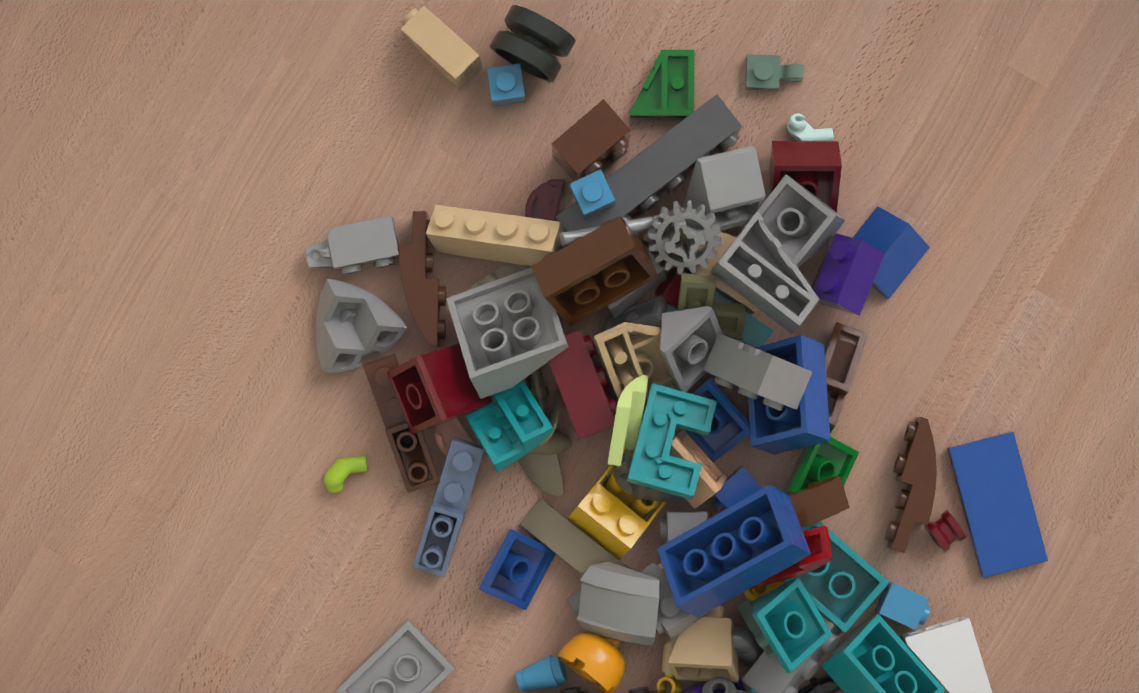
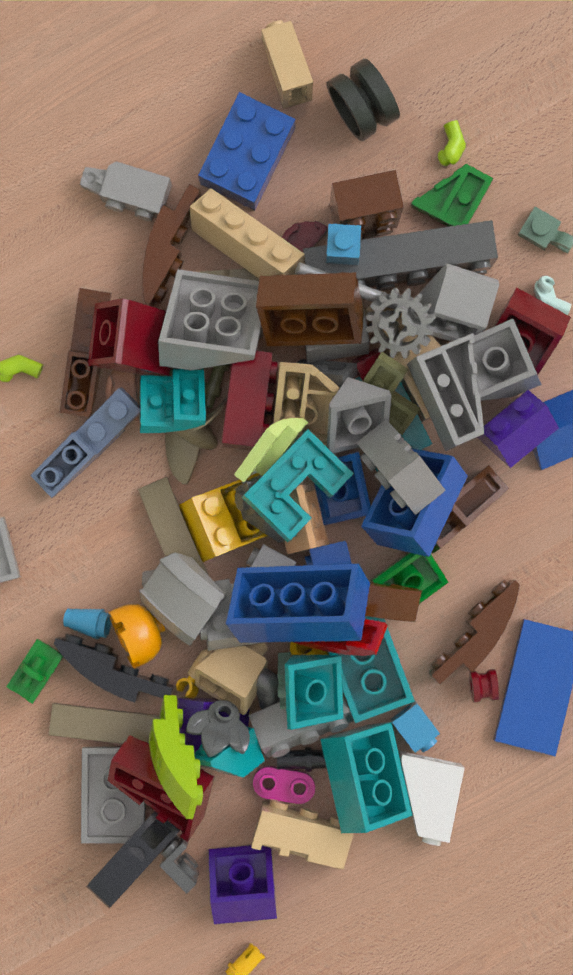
camera: 25 degrees right, 0 degrees up
light grey brick [316,279,407,373] -> none
blue slope [479,527,556,610] -> none
dark azure brick [487,64,526,107] -> none
none -> blue brick [198,92,296,211]
none -> lime arm [437,120,466,166]

